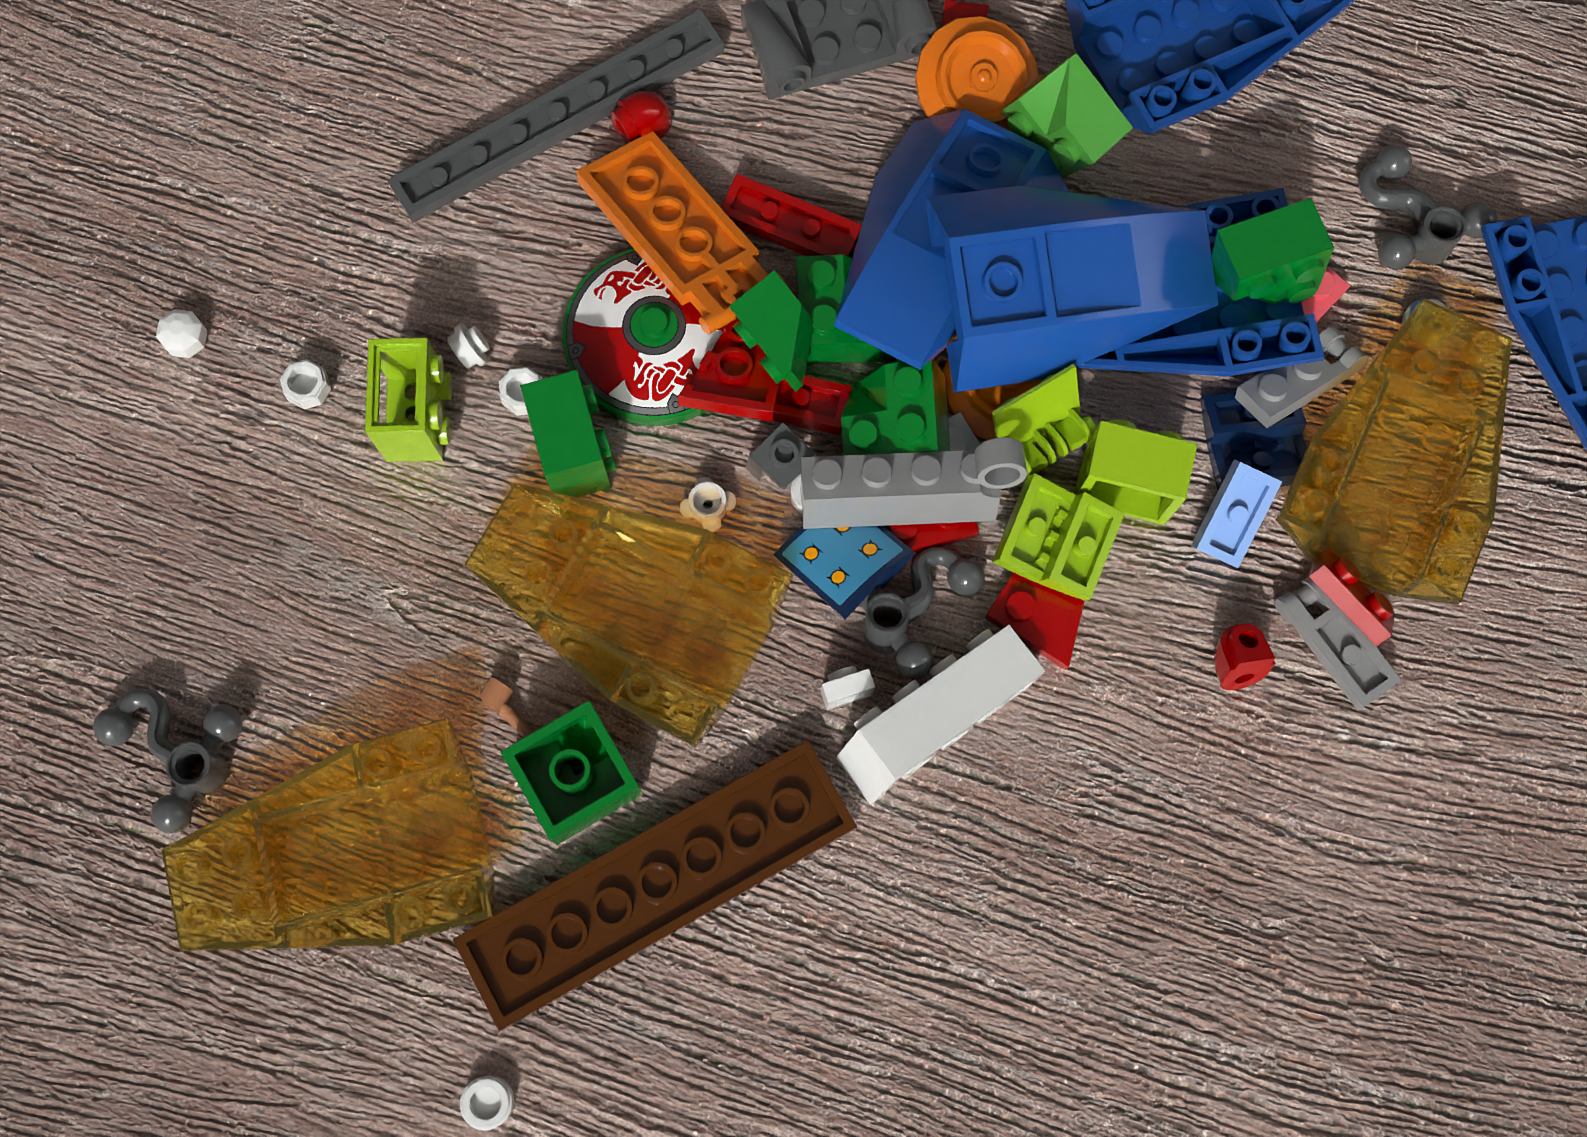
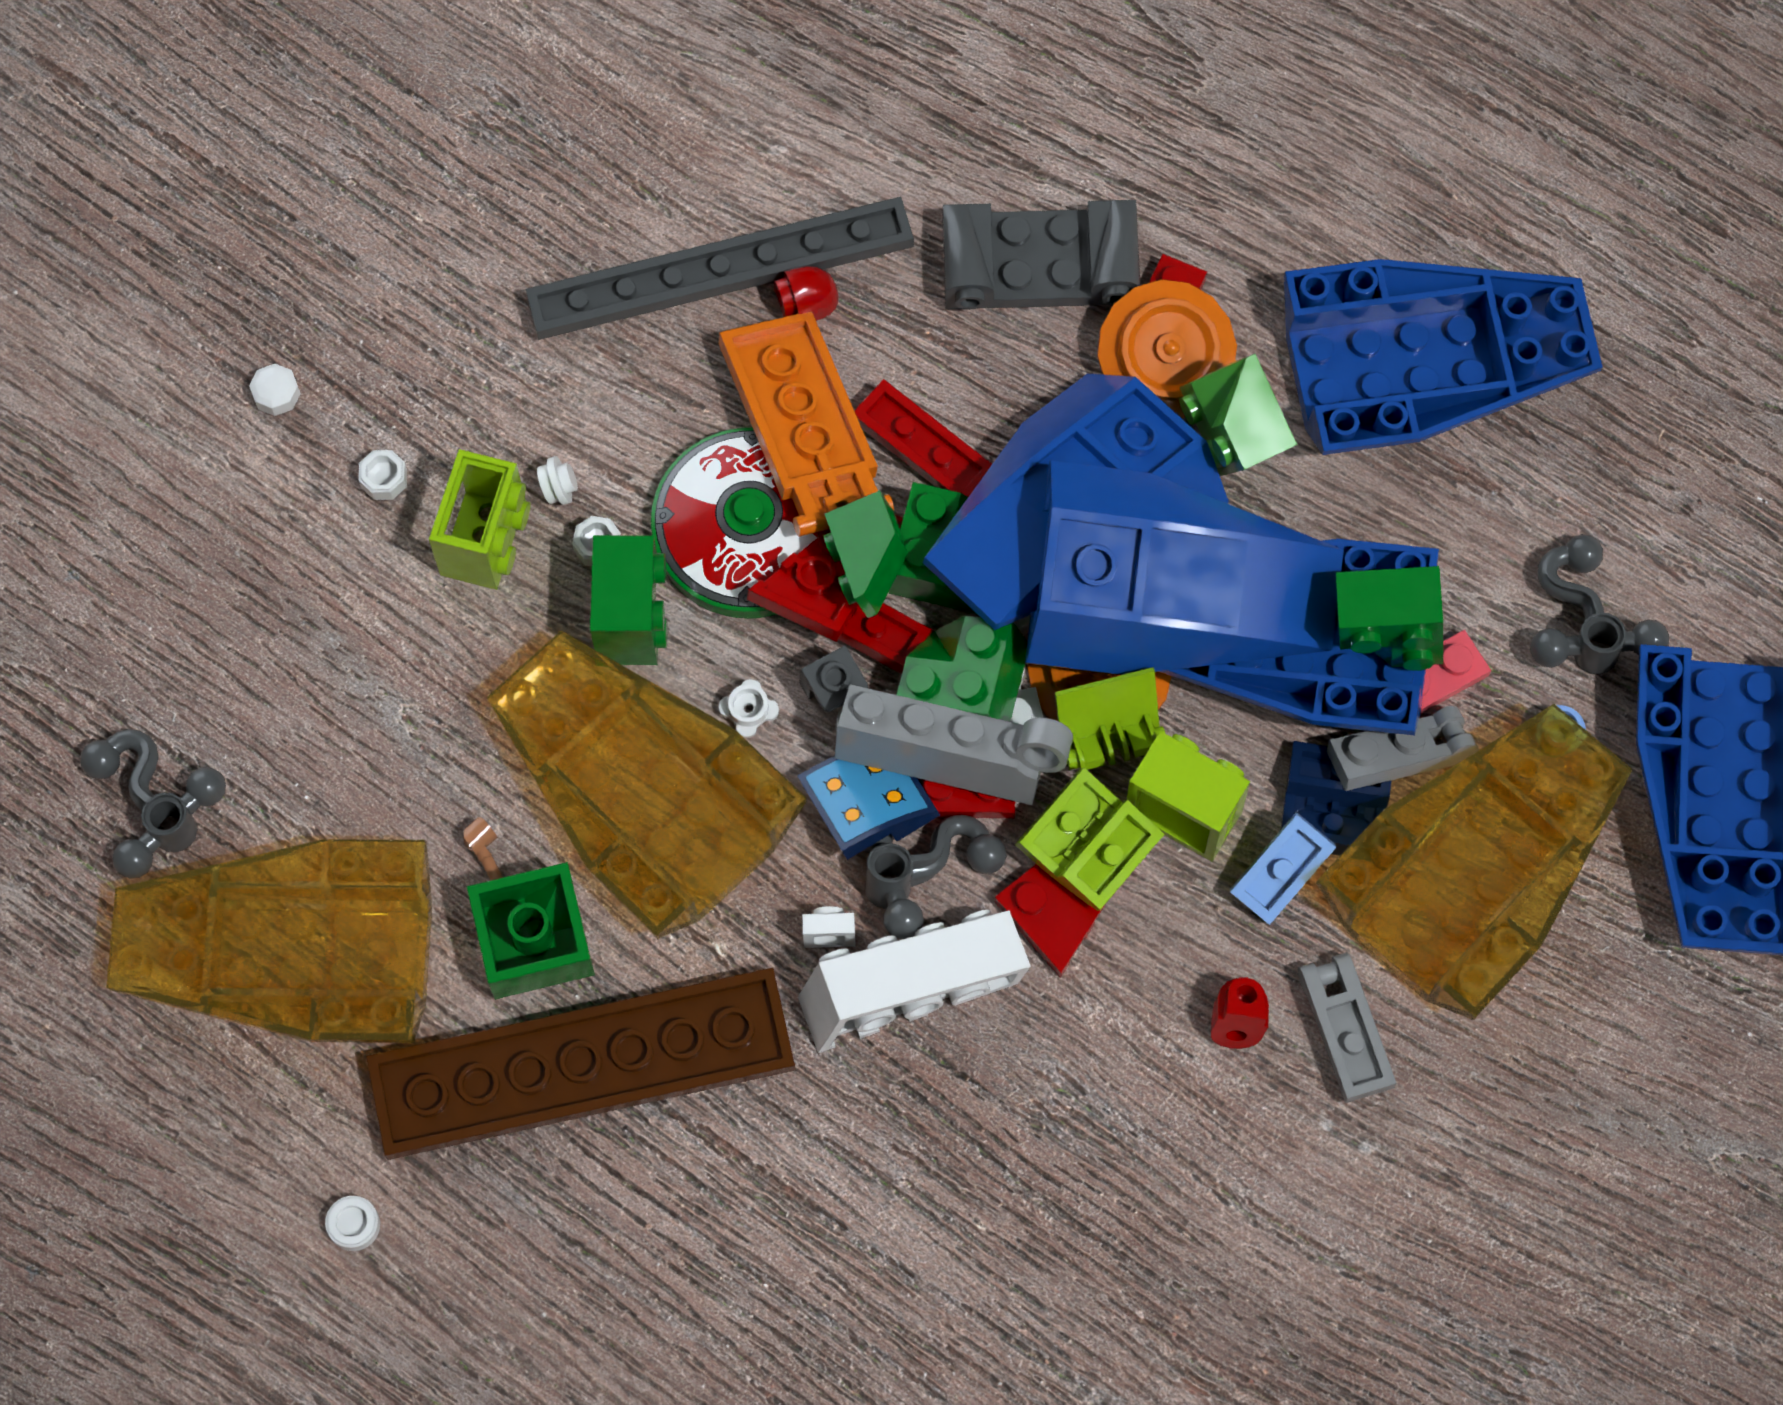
camera: 20 degrees right, 5 degrees down
red plate [1309,547,1394,647] -> none

